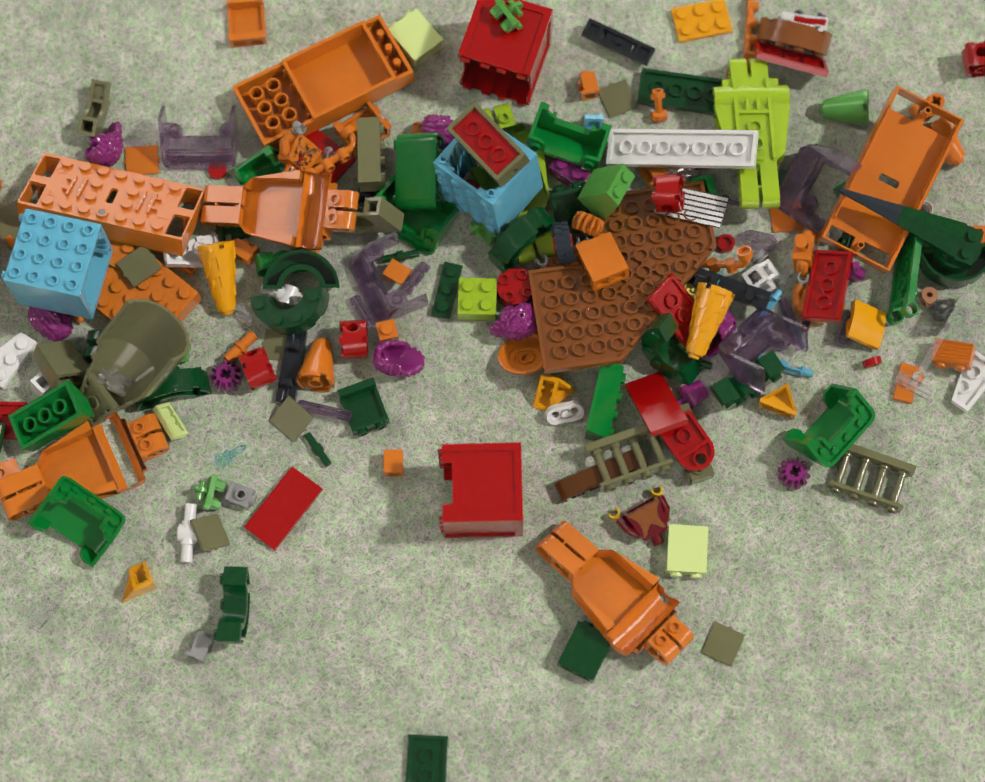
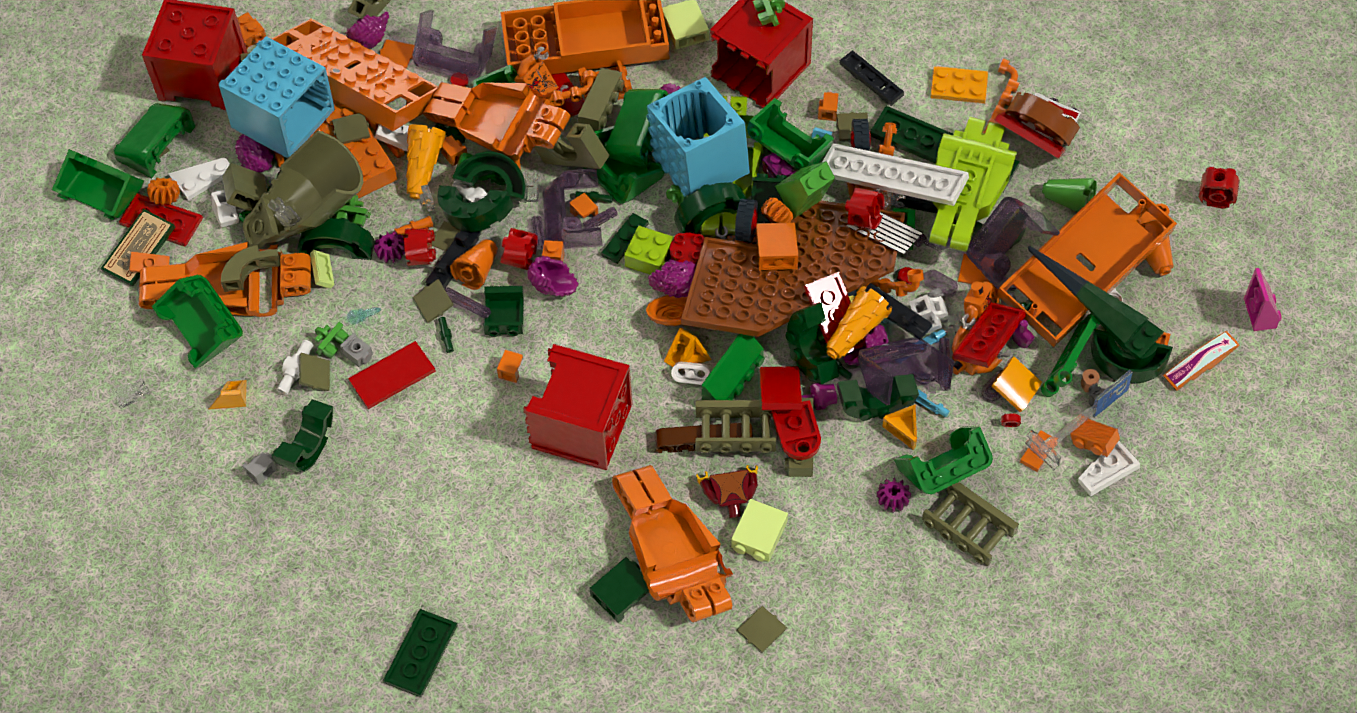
camera: 20 degrees right, 15 degrees down
green slope [8,380,94,451] -> none
red brick [446,102,530,188] -> none
none -> olive arch [221,245,281,292]
none -> black wheel [851,119,871,151]

